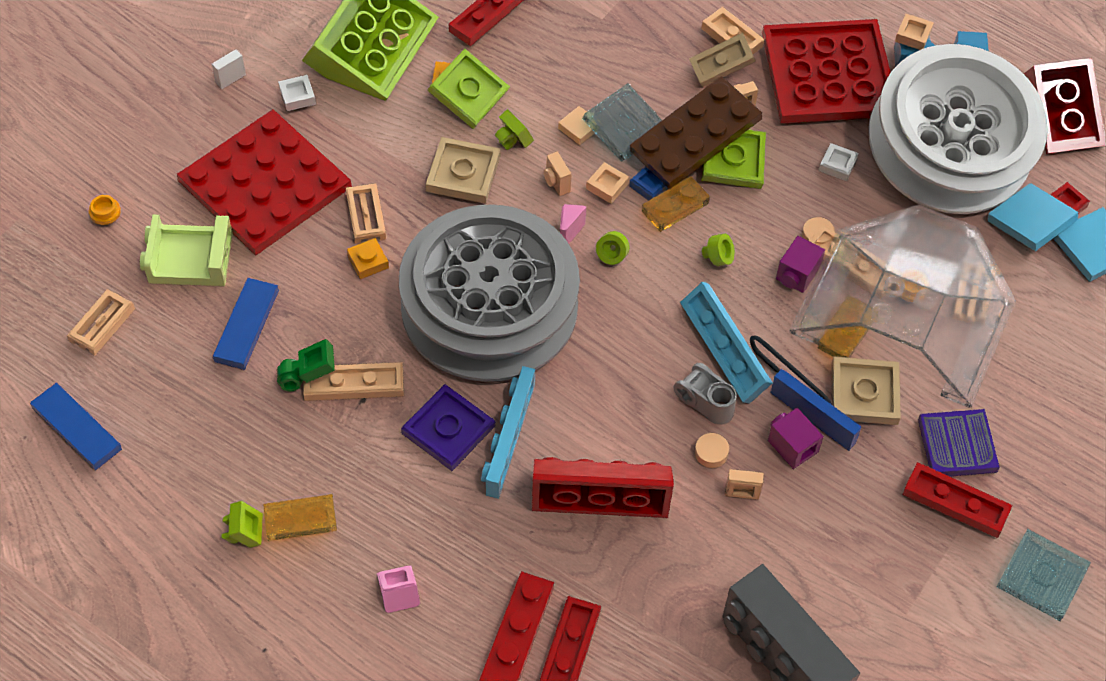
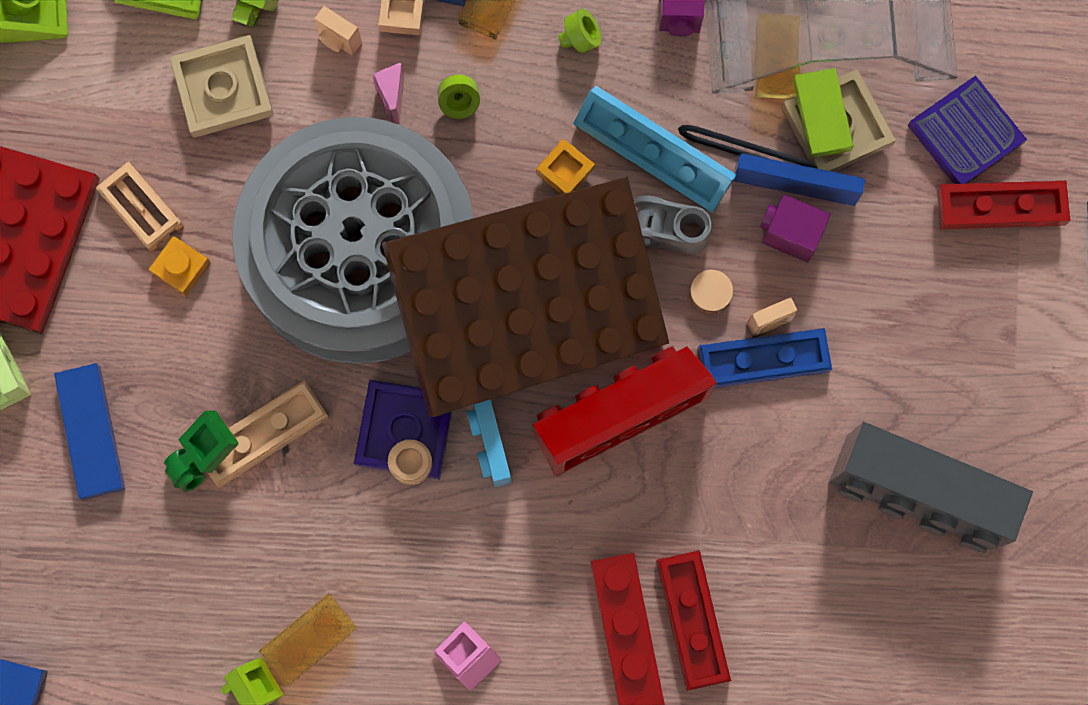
camera: 30 degrees left, 20 degrees up
none -> reddish brown plate [382,177,669,417]
none -> light nougat tile [388,440,433,485]
none -> light orange plate [536,138,595,194]
none -> blue tile [697,328,832,388]
none -> lime tile [792,68,854,158]

